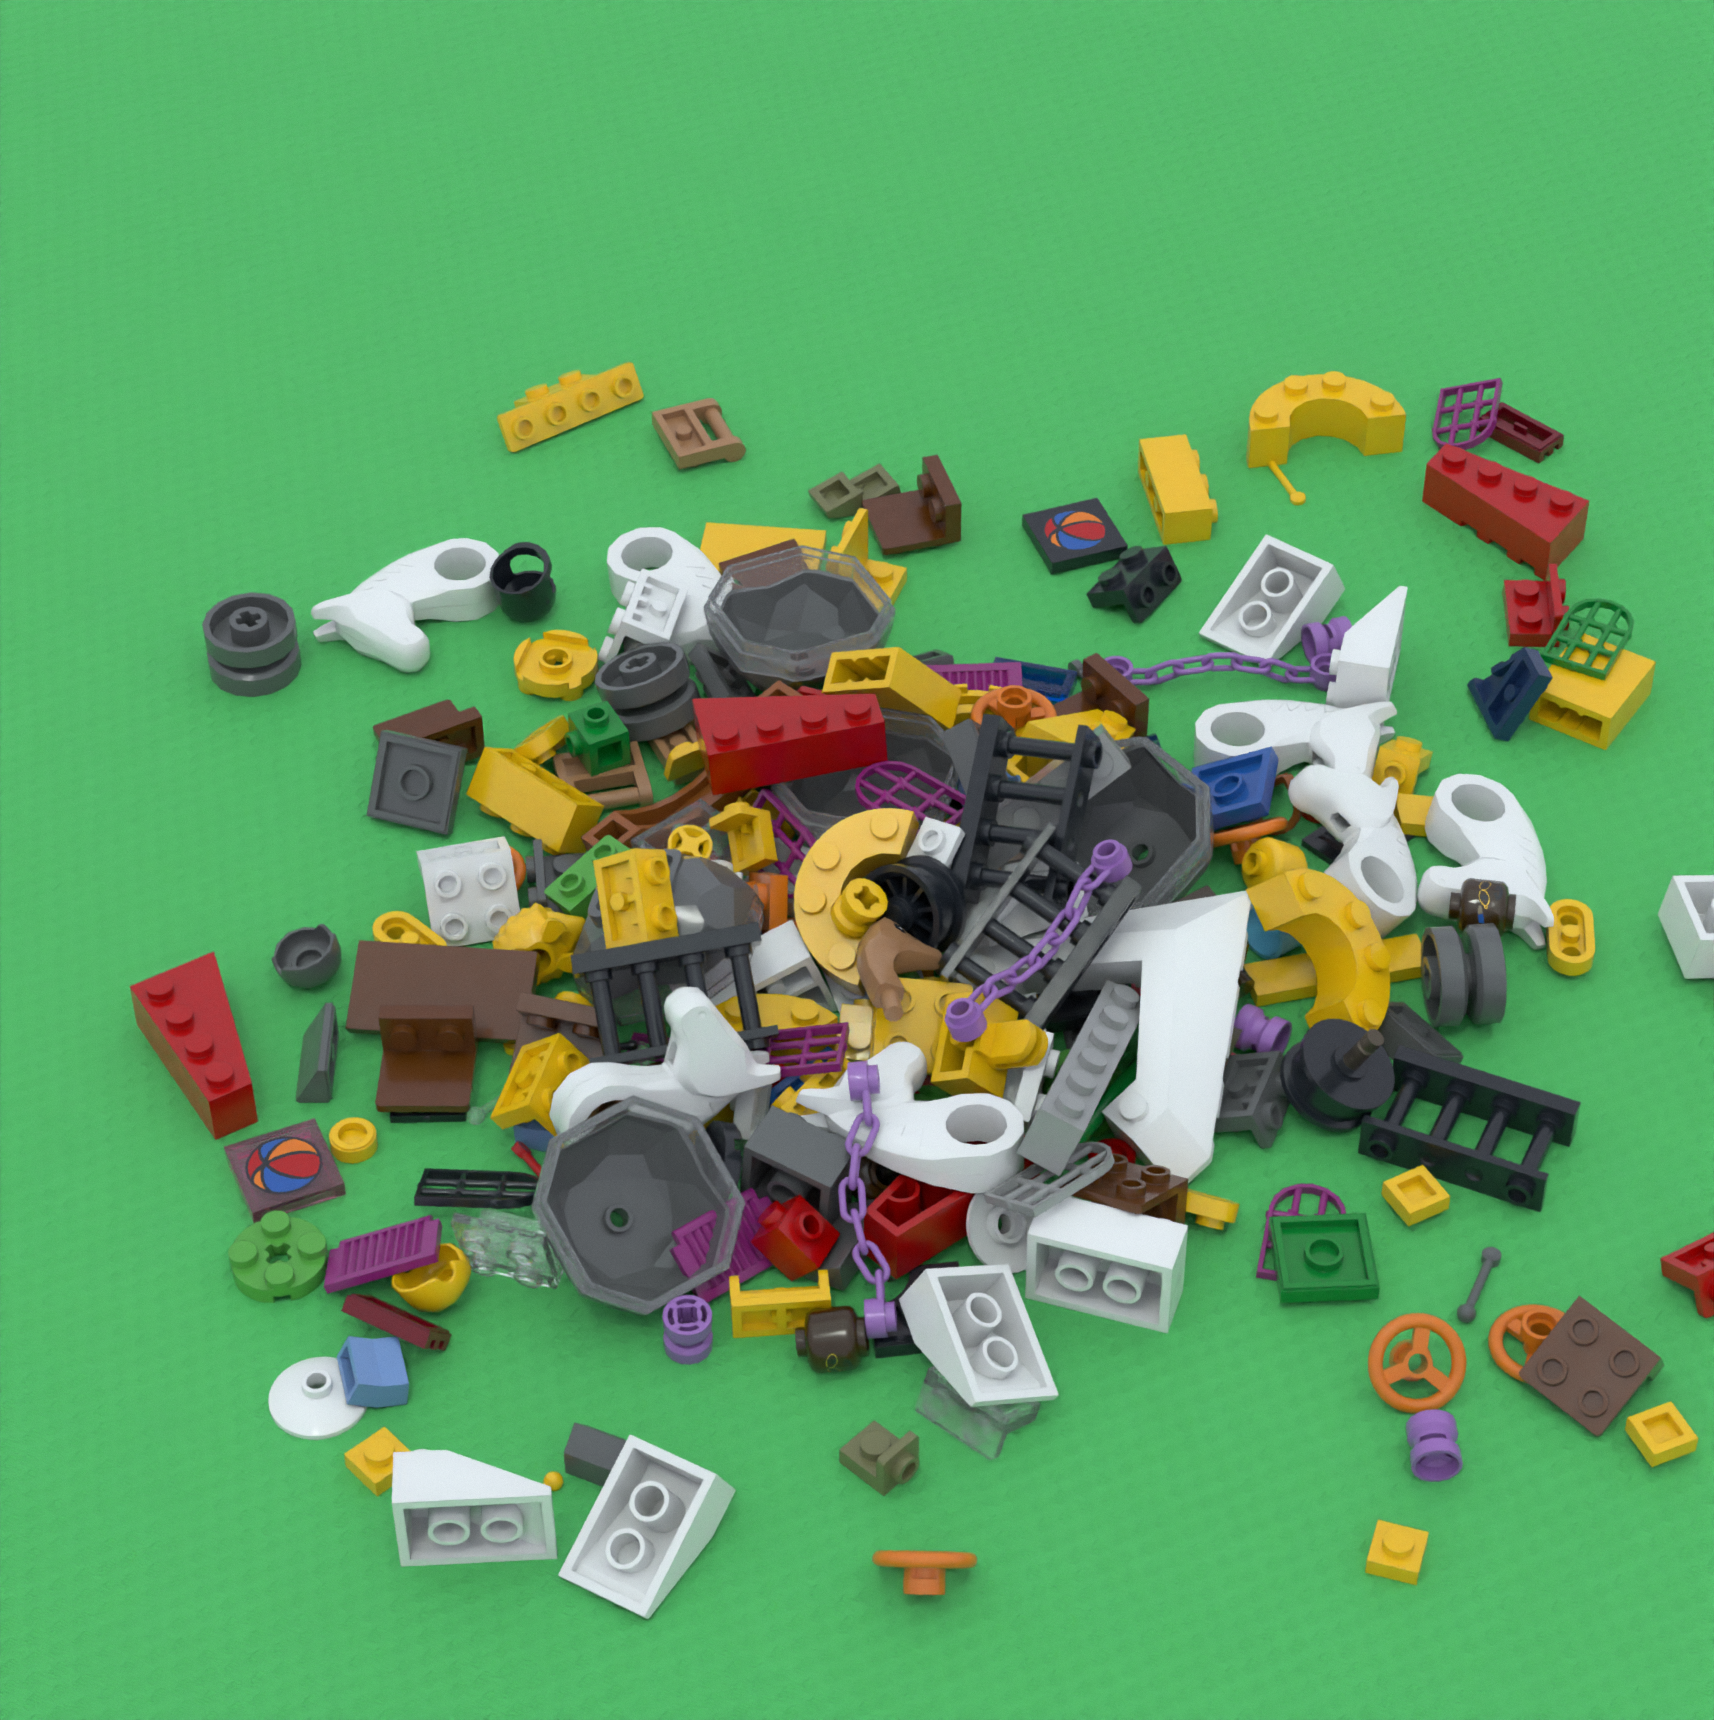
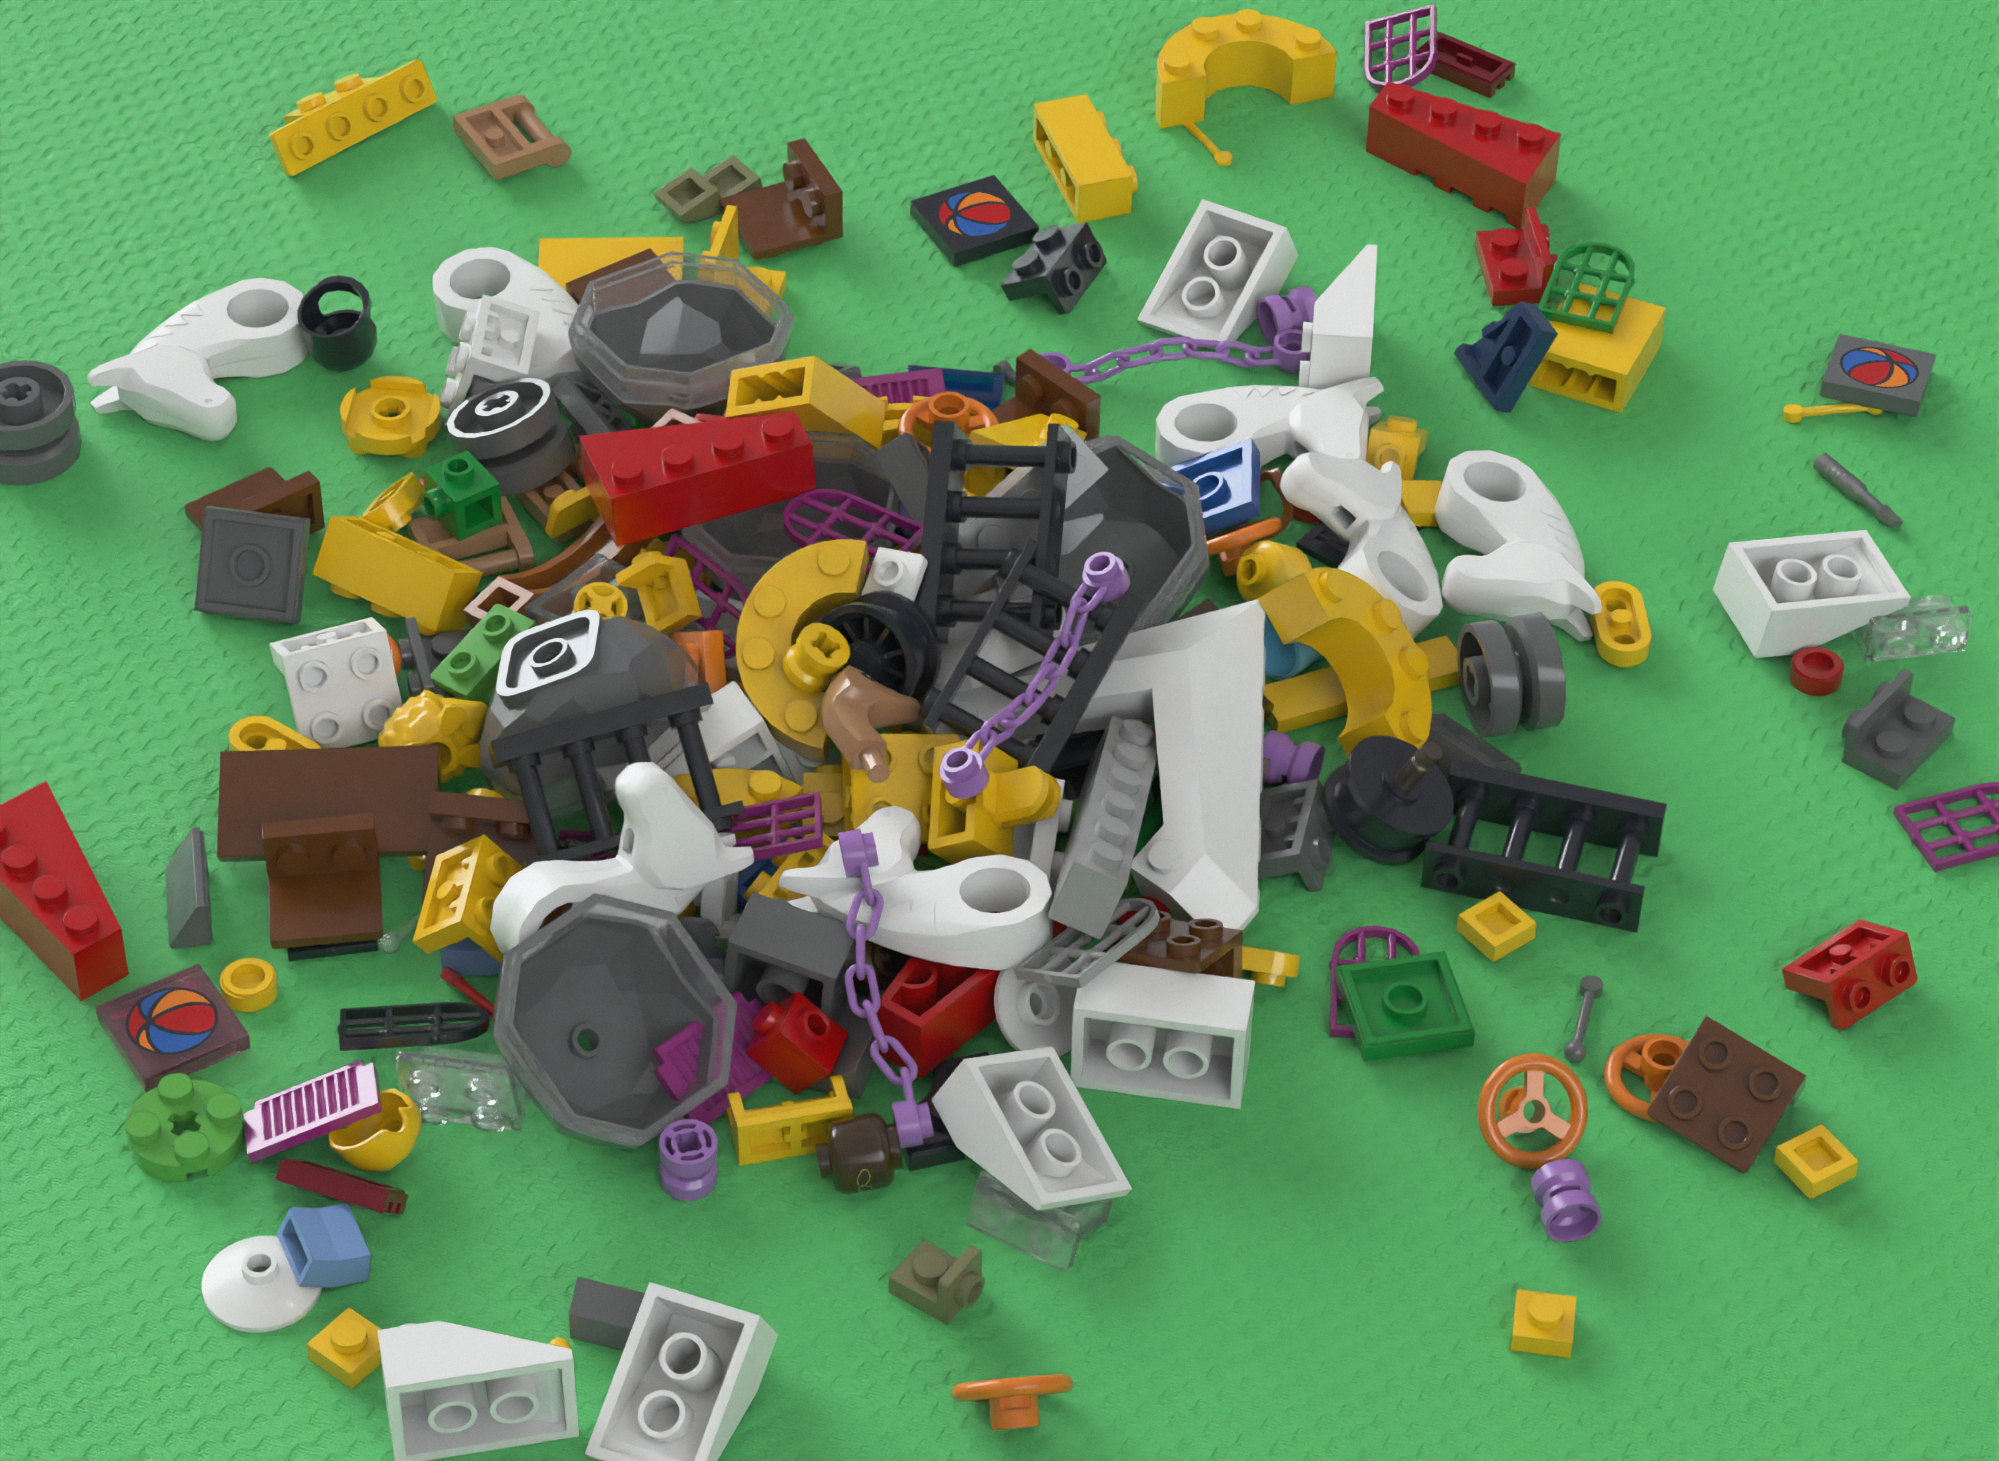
camera: 10 degrees left, 0 degrees up
dark grey hair [271,924,342,989] -> none
yellow bracket [593,848,679,949] -> none
dark brown head [1448,878,1516,938] -> none

